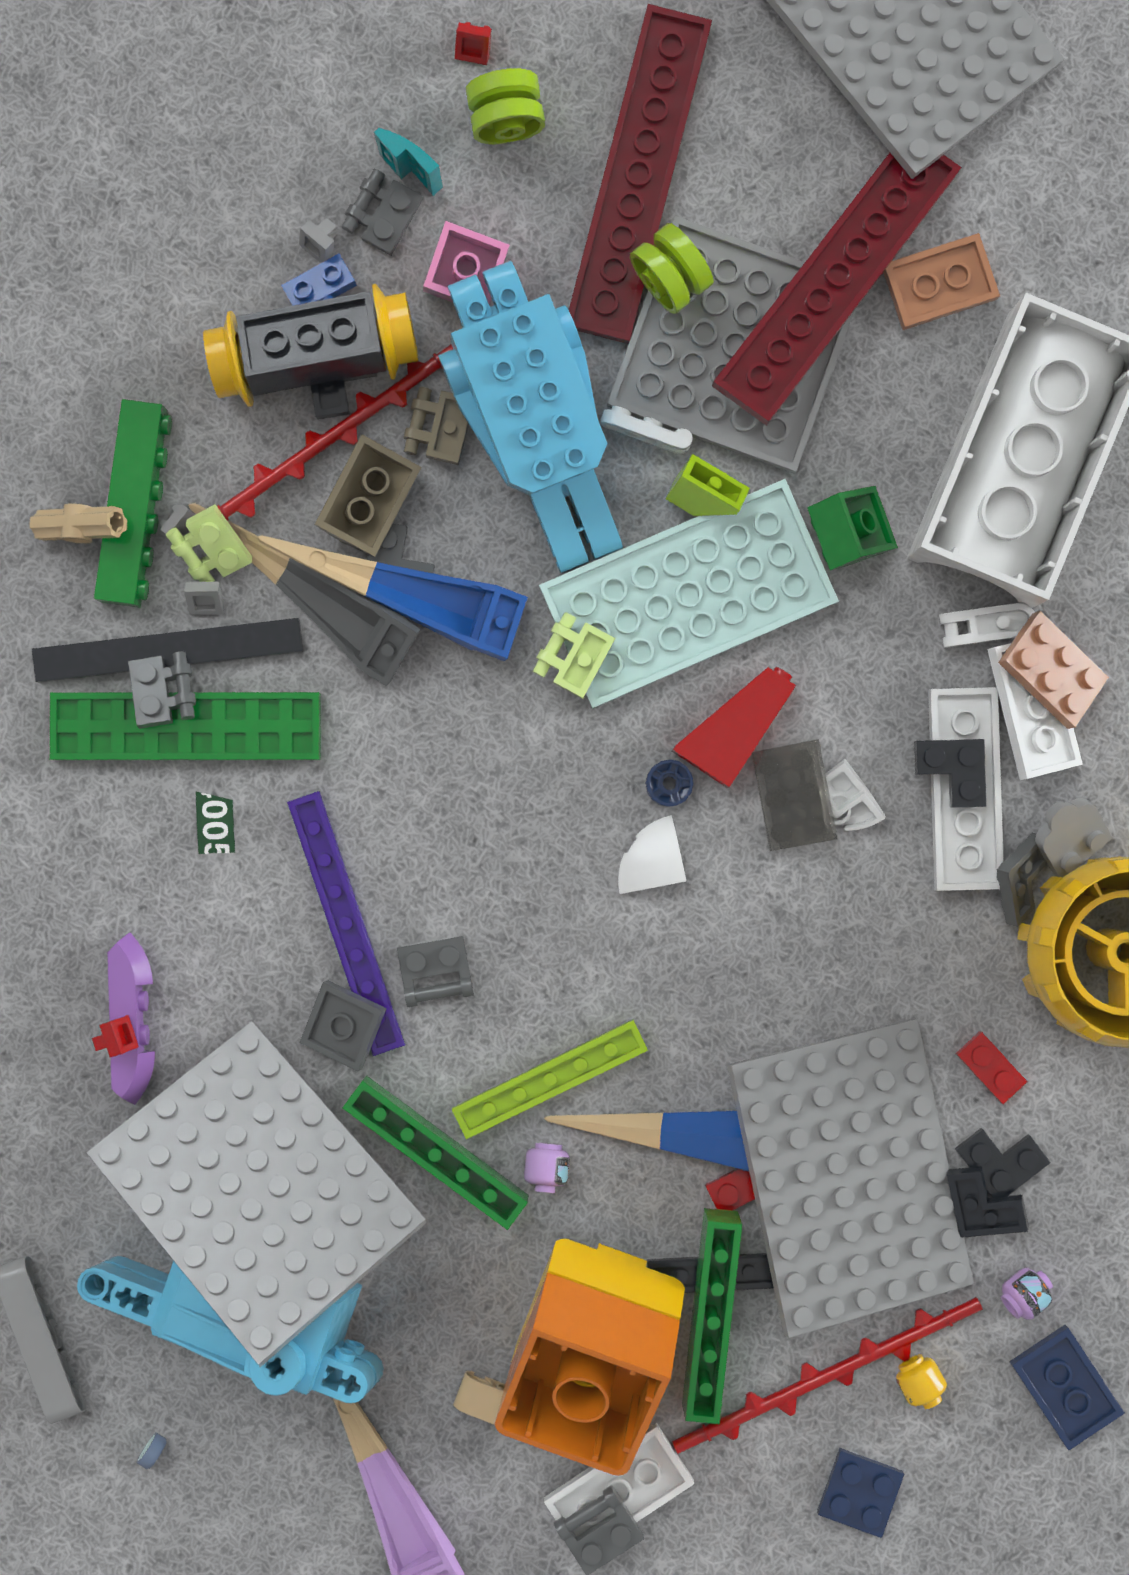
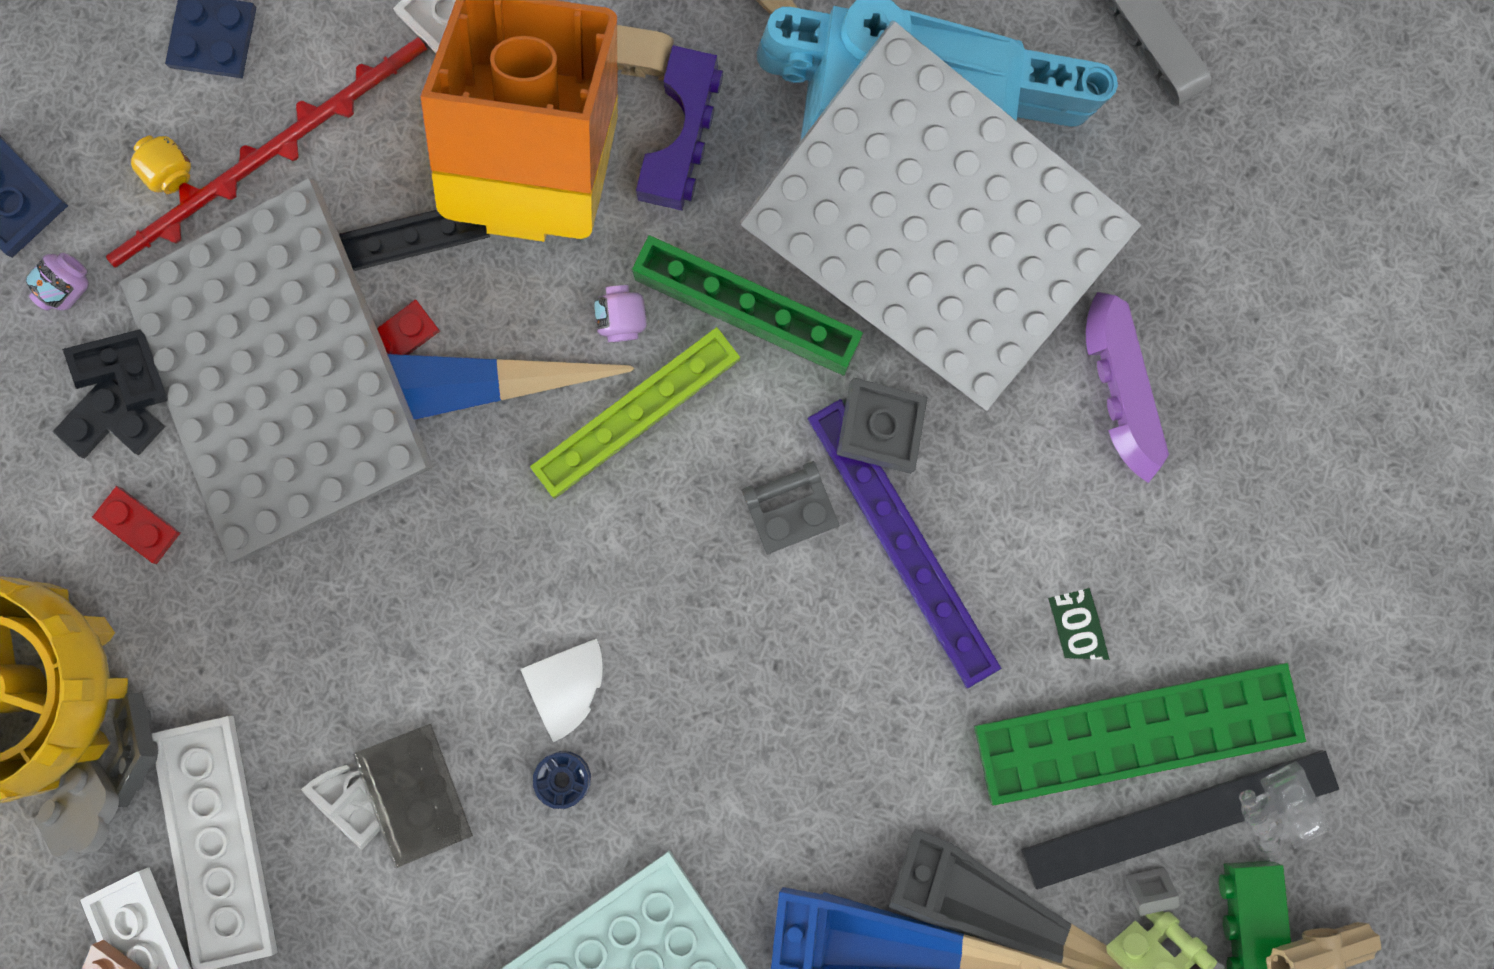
camera: 175 degrees right, 5 degrees down
red tile [92,1015,139,1058] -> none
plate [128,651,196,729] -> none
yellowish green plate [533,612,615,699] -> none
red slope [671,667,796,788] -> none
green brick [682,1208,742,1424] -> none
black plate [914,739,986,808] -> none
none -> dark purple arch [636,45,723,211]
none -> clear plate [1239,761,1331,862]

